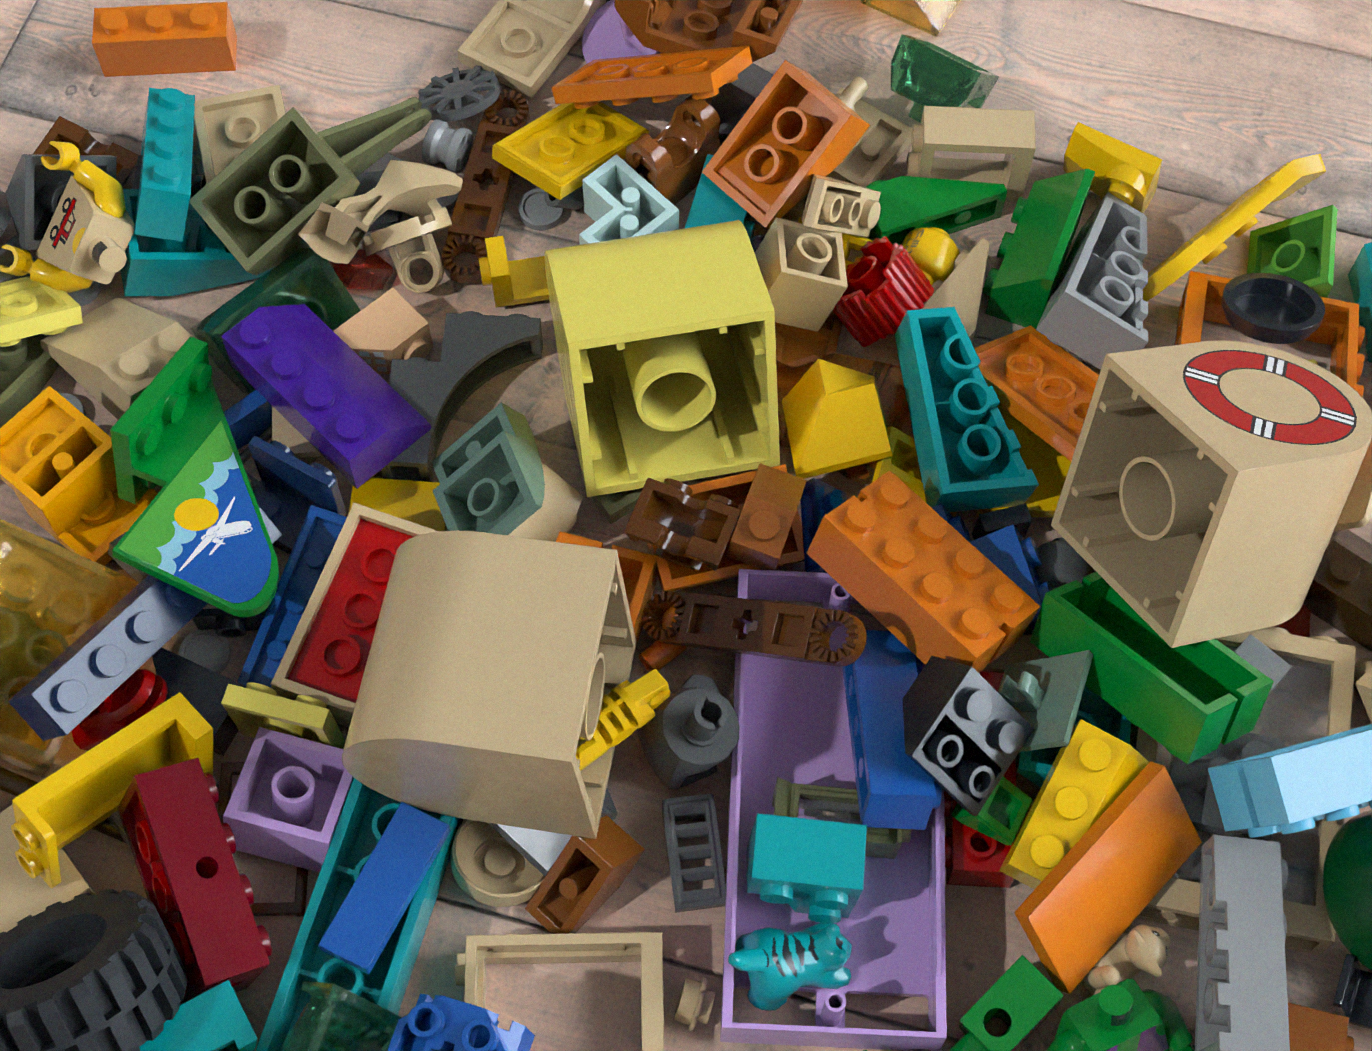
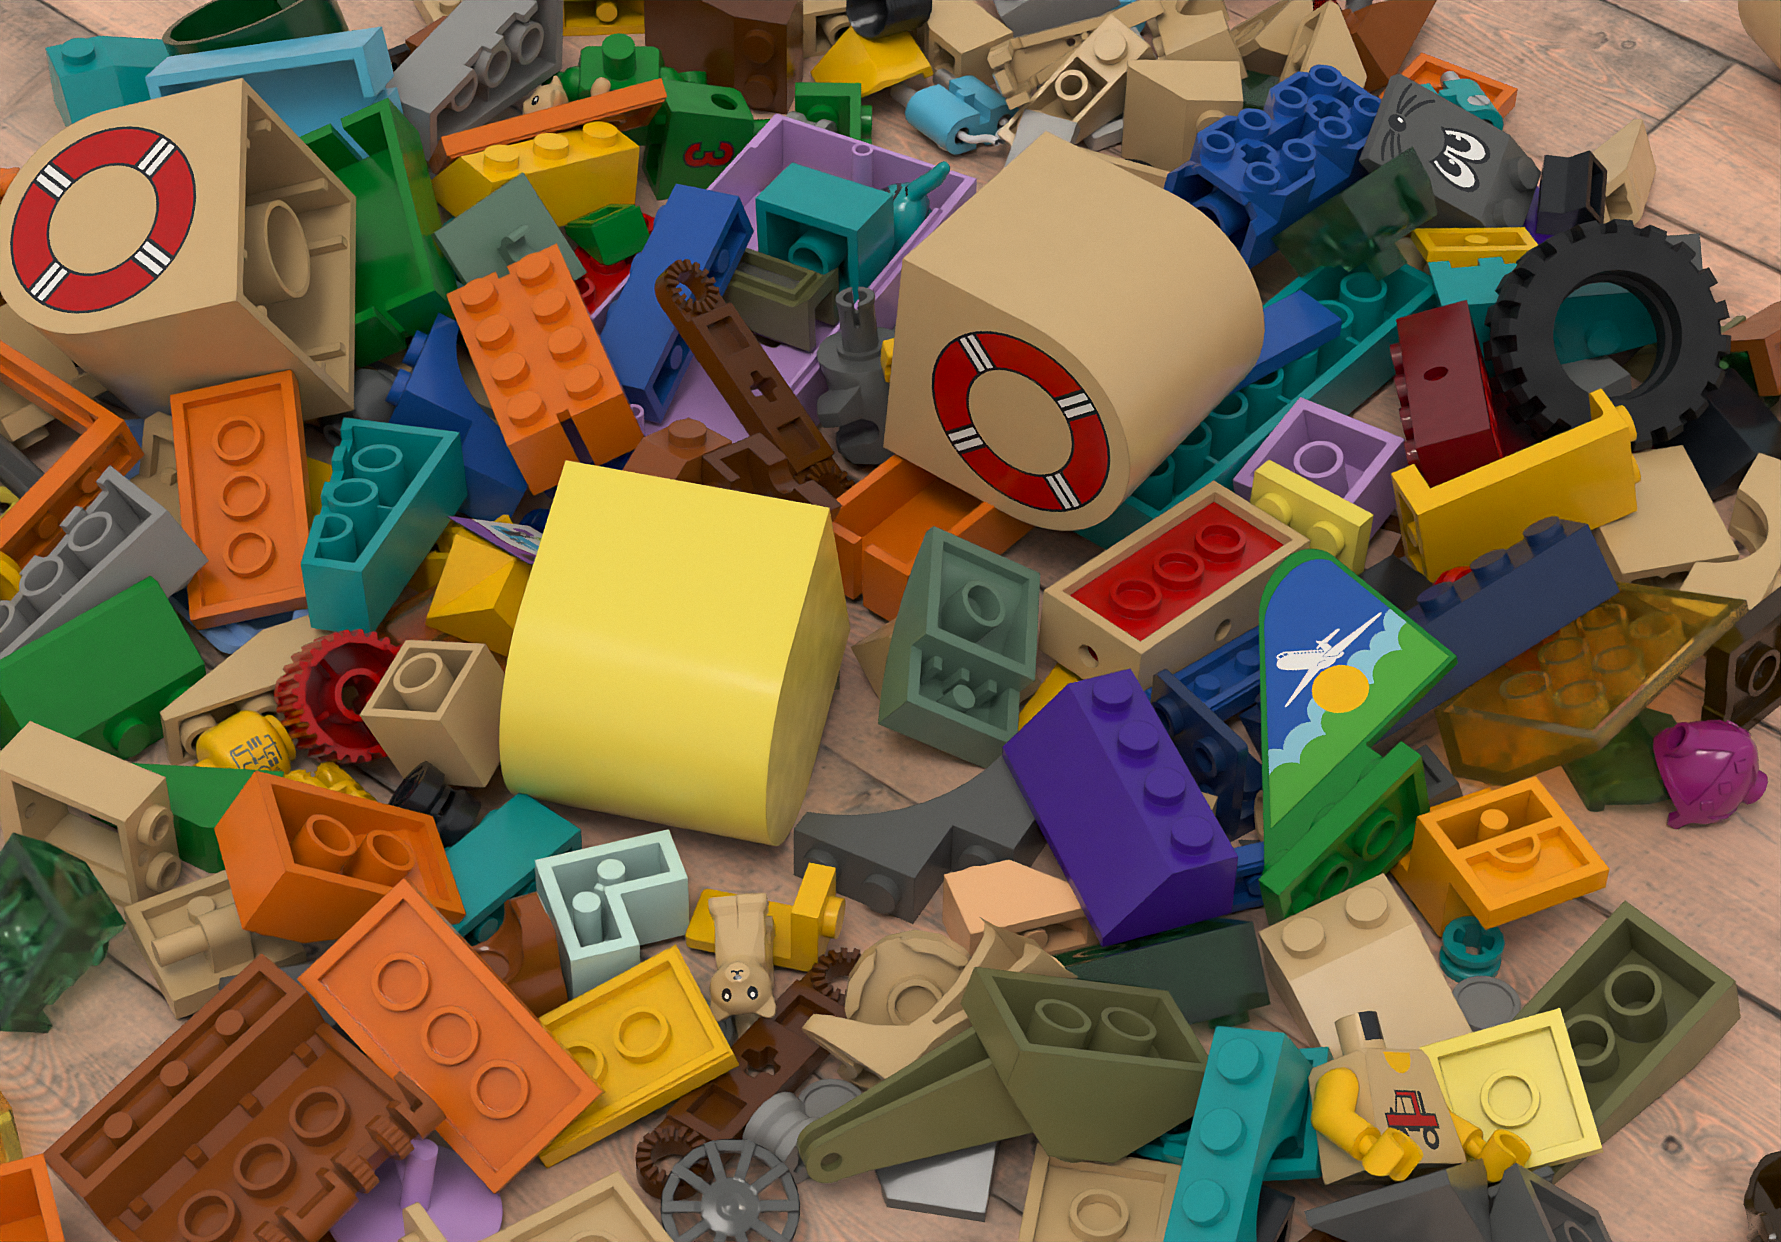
camera: 155 degrees left, 20 degrees down
tan slope [801,174,881,237] -> none
black slope [902,656,1034,816] -> none
none -> sticker [447,516,543,565]
none -> tan animal [708,893,777,1039]

